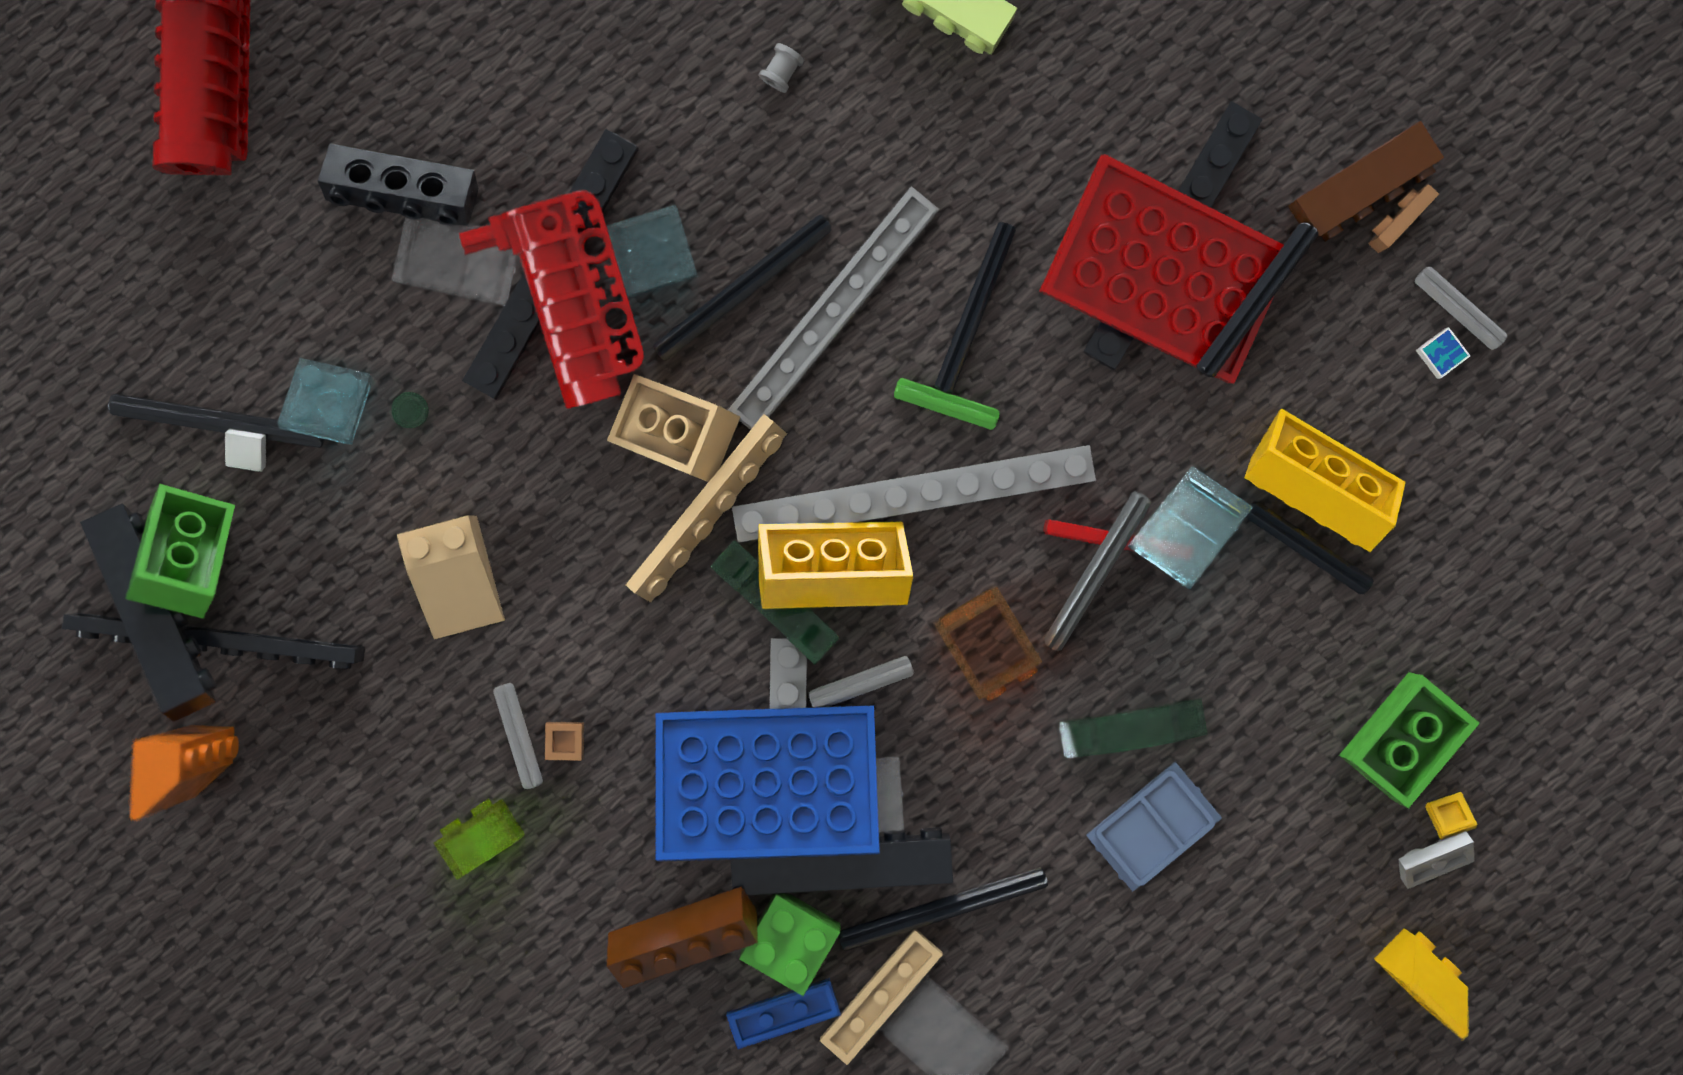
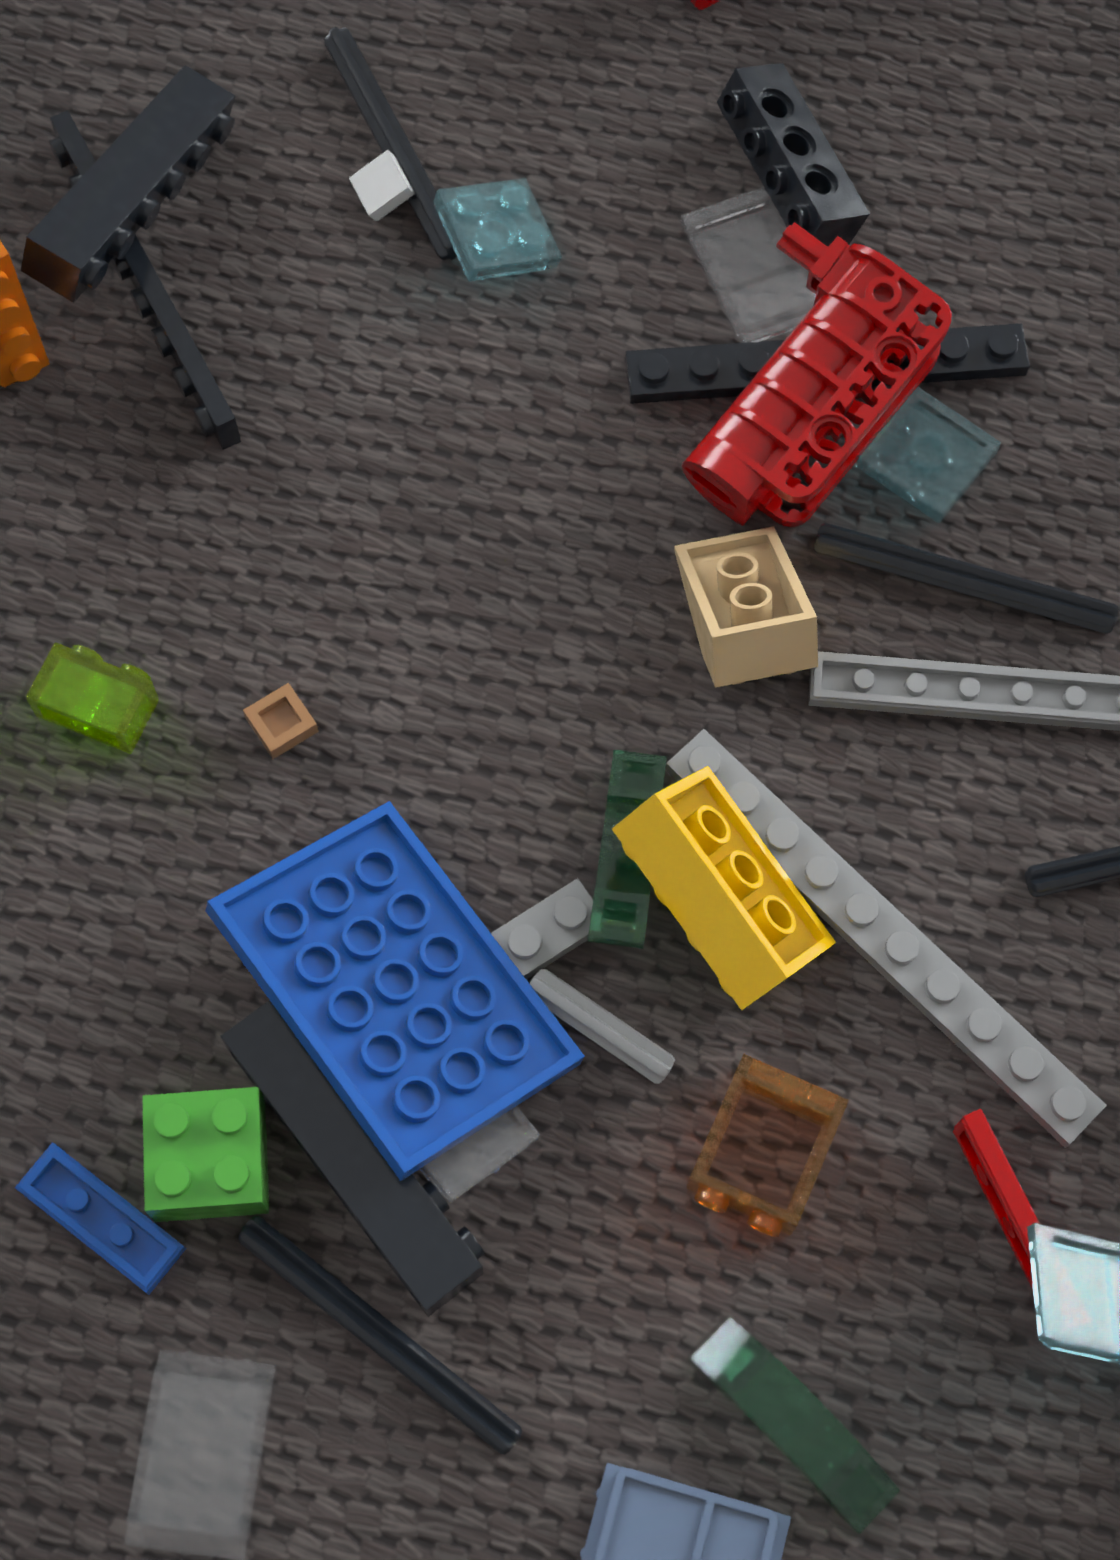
camera: 55 degrees right, 20 degrees down
bright green brick [126,484,235,618] -> none
clear green plate [391,392,429,429] -> none
tan slope [397,515,505,639] -> none
light grey axle [493,683,543,789] -> none
reddish brown brick [607,887,758,989] -> none
tan plate [626,414,787,602] -> none
tan plate [820,929,943,1065] -> none
bright green axle [894,378,1000,430] -> none
dark grey axle [1044,492,1151,651] -> none

